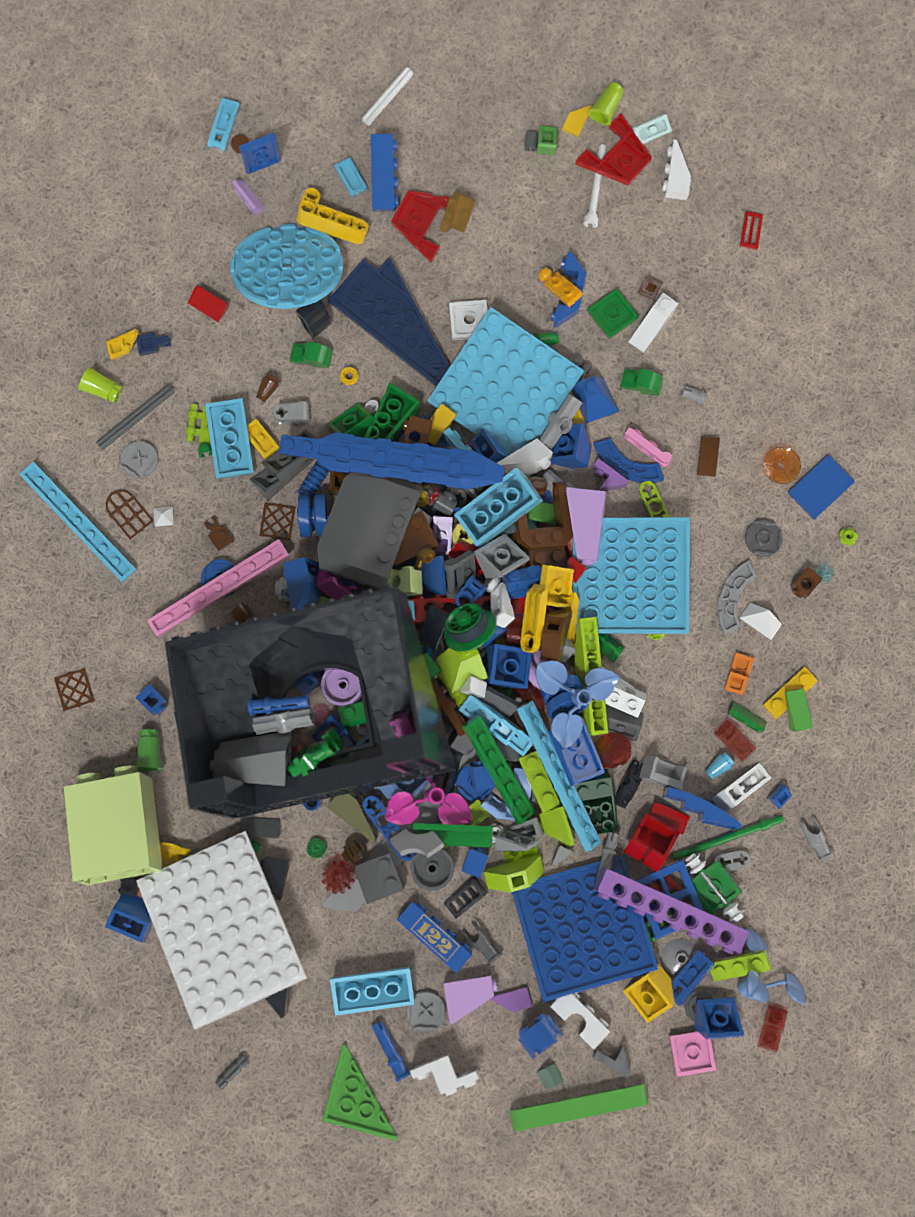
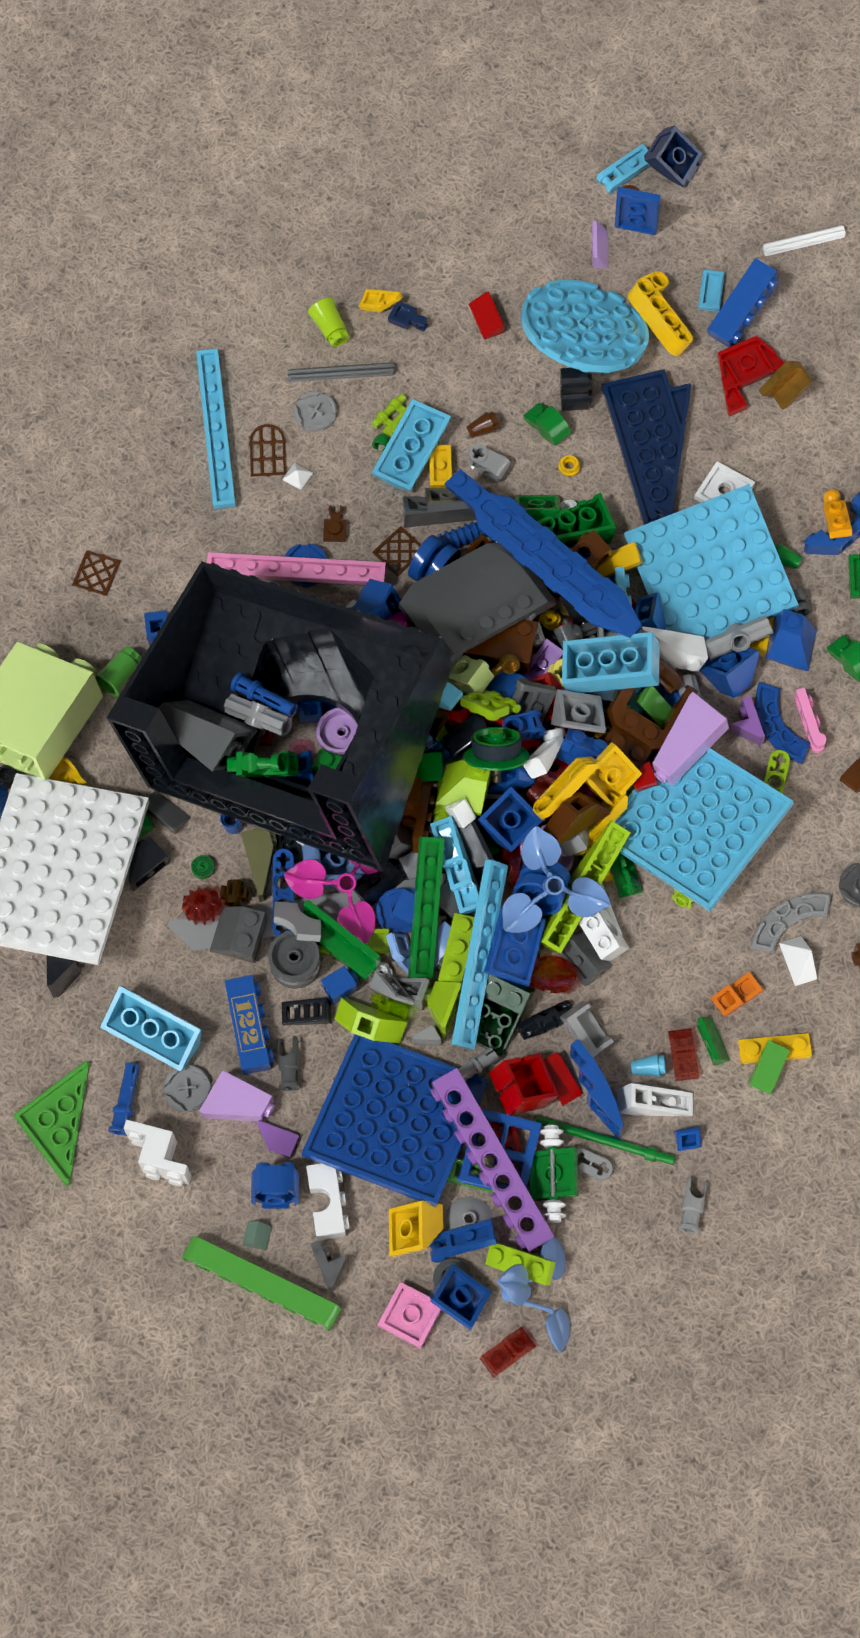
camera: 45 degrees right, 10 degrees down
none -> lime plate [460,690,521,721]
none -> dark blue slope [644,125,703,188]

